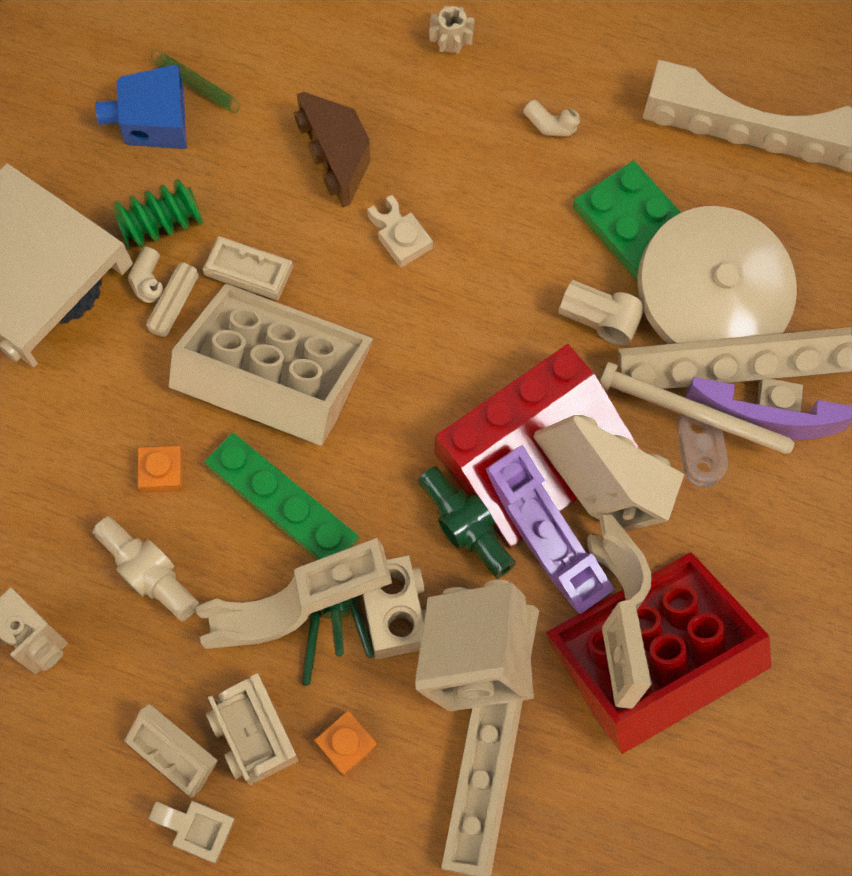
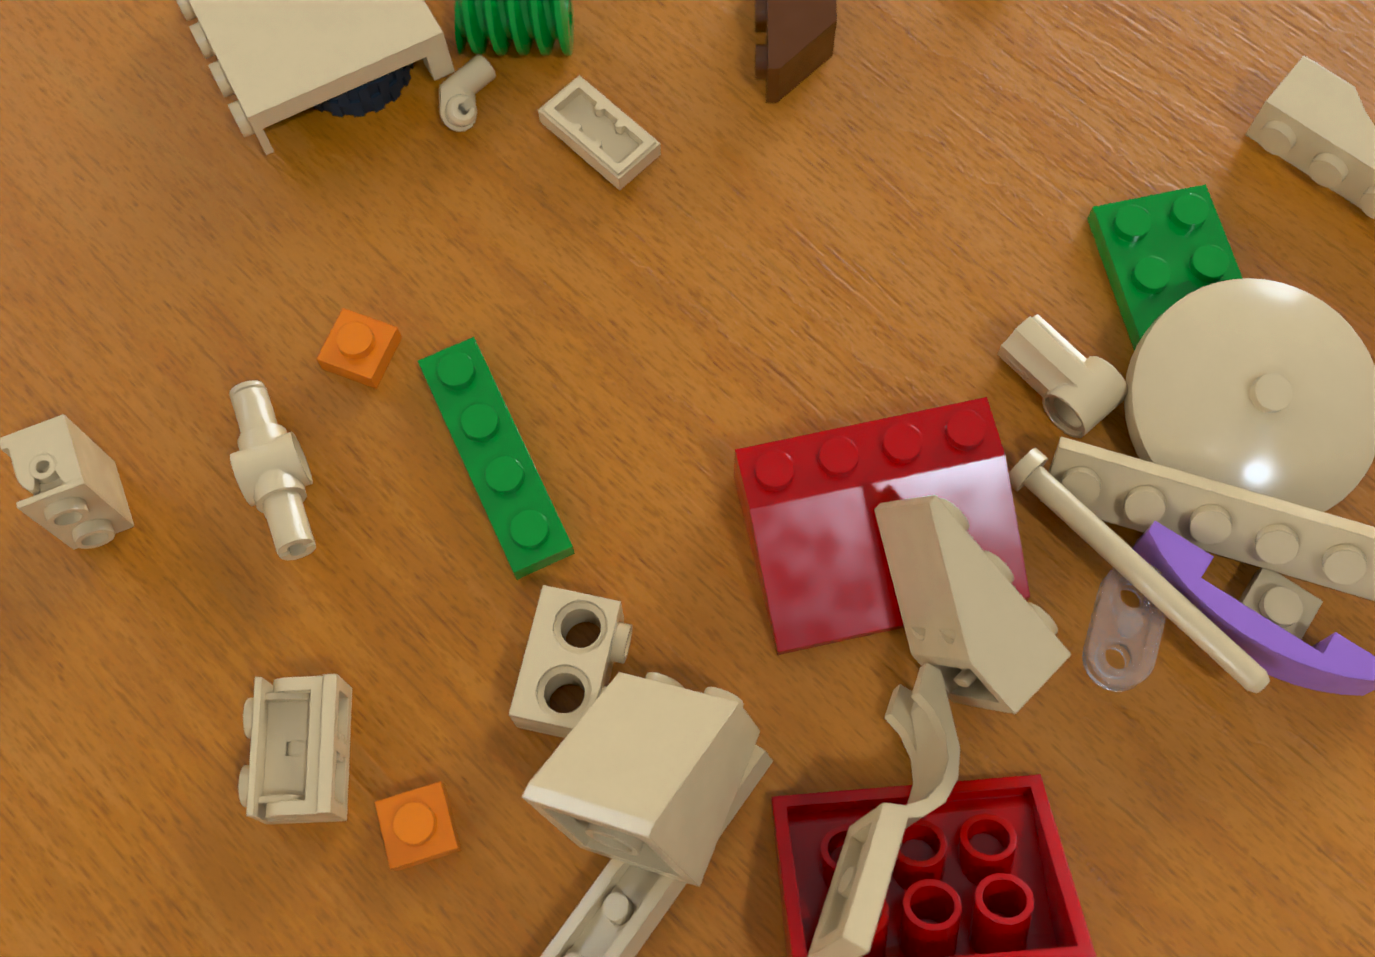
camera: 30 degrees right, 0 degrees up
tan plate [124,704,218,798] -> none
tan axle [146,262,198,337] -> none
tan plate [148,801,235,864] -> none
tan slope [169,283,373,446] -> none
tan piece [195,538,392,649] -> none
dark green plant [302,596,374,686] -> none
tan plate [367,195,433,268] -> none
dark green pin [418,466,516,579] -> none
medium lavender slope [486,445,615,614] -> none
tan arm [523,99,580,137] -> none

